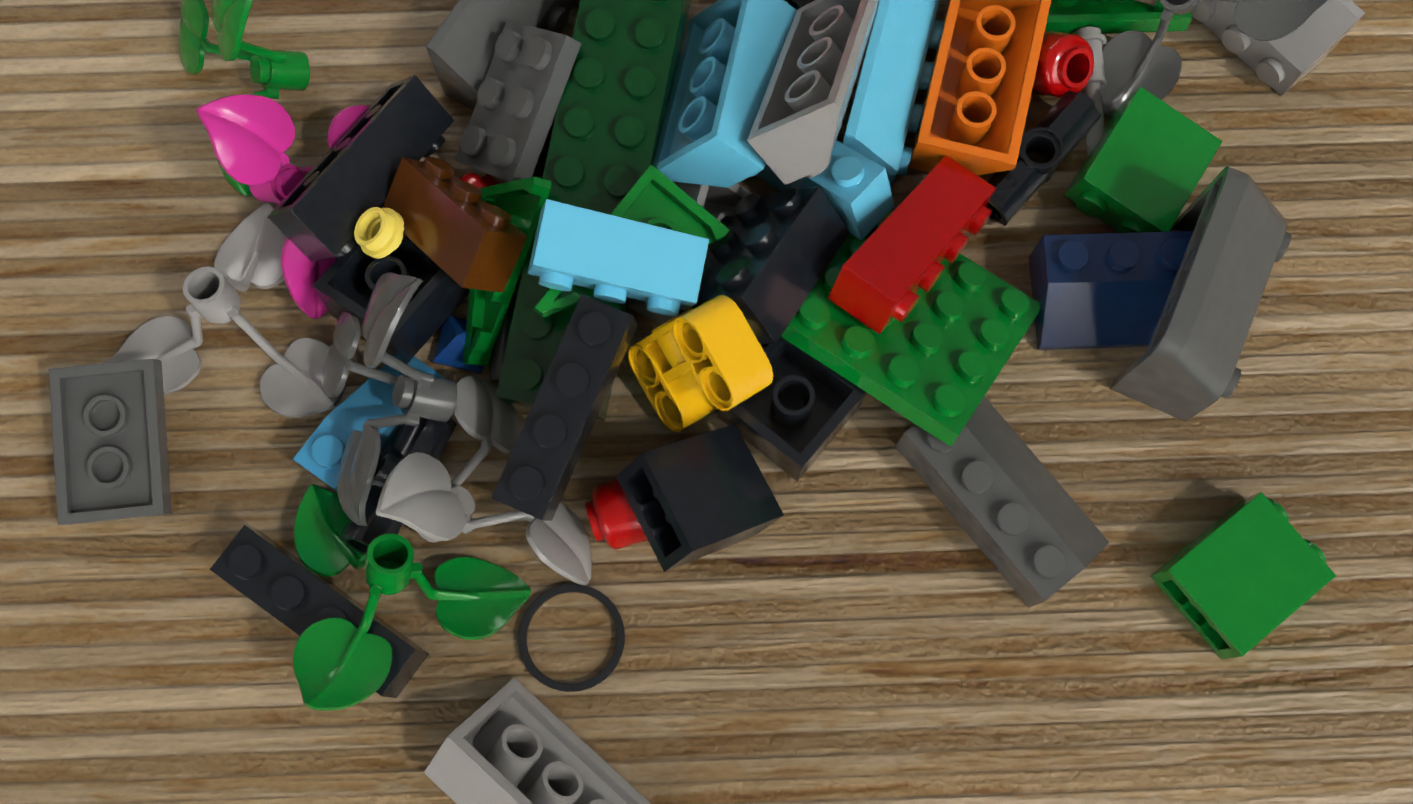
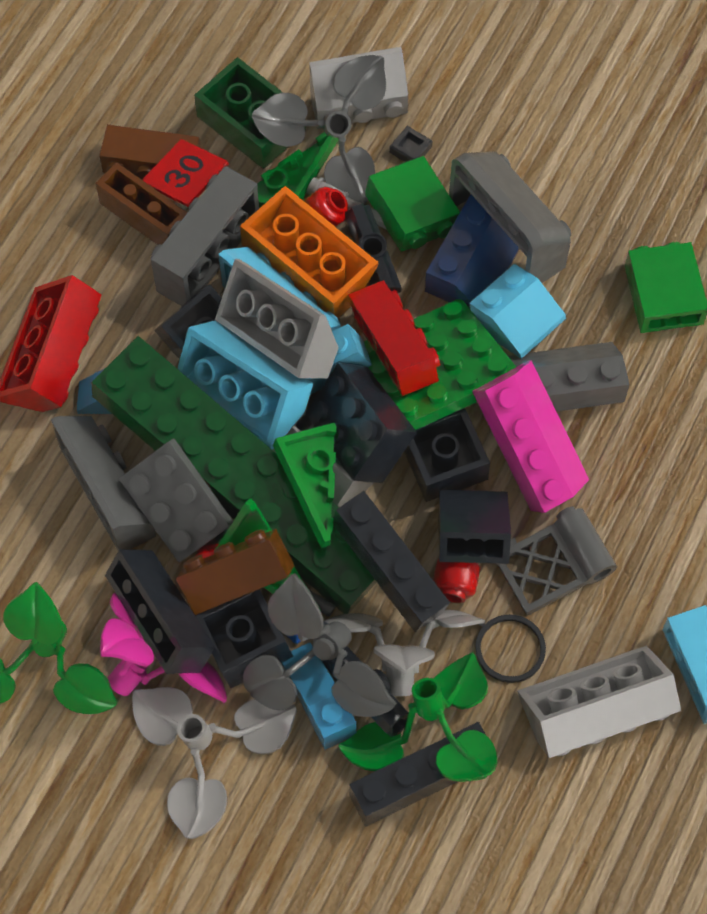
camera: 60 degrees left, 10 degrees down
dark grey plate [49,358,172,525] -> none
light yellow plate [354,207,404,259] -> none
medium azure brick [527,199,709,316] -> none
yellow beam [628,295,773,432] -> none
none -> black tile [389,125,433,162]
none -> medium azure slope [469,263,566,359]
none -> dark pink slope [472,360,589,513]
none -> dark grey piece [497,506,617,616]

